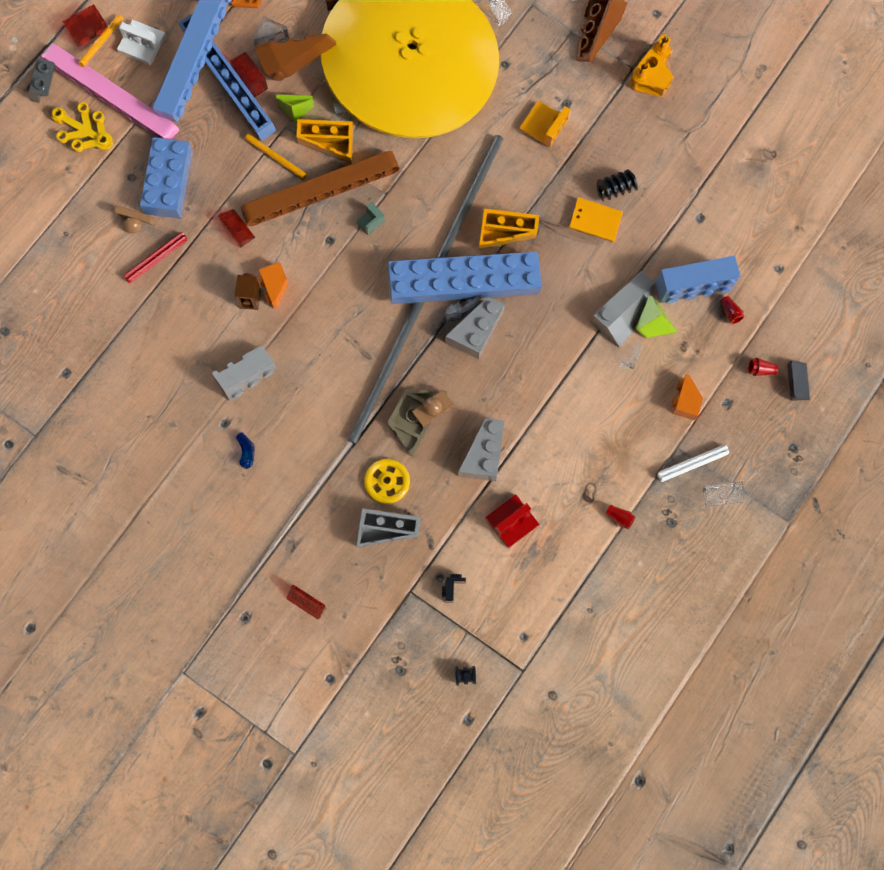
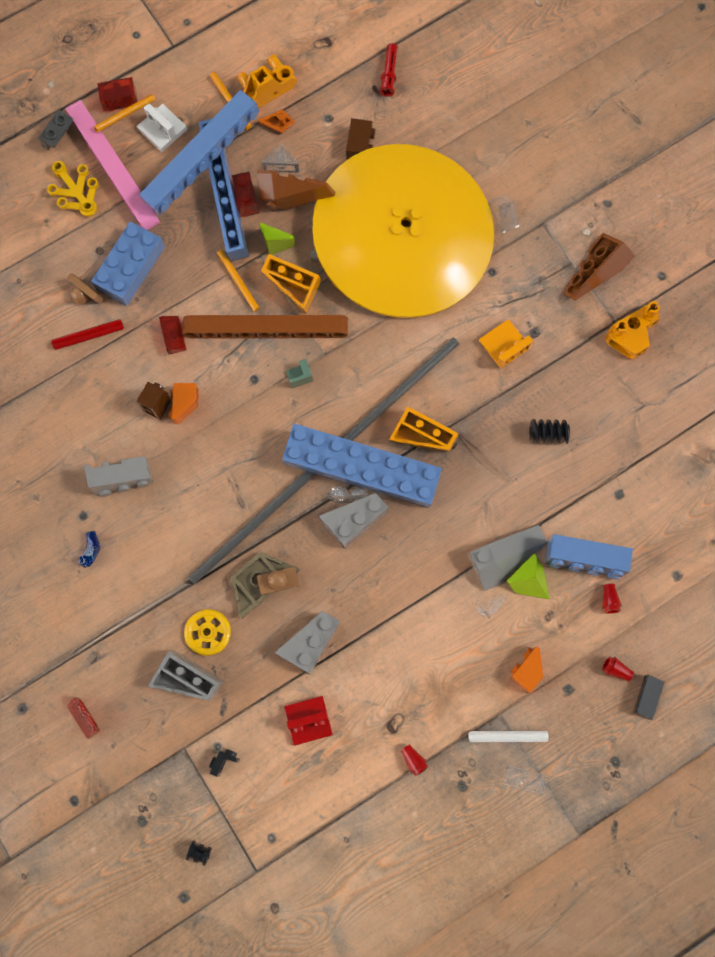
camera: 30 degrees right, 0 degrees up
light orange container [569,197,623,243] -> none

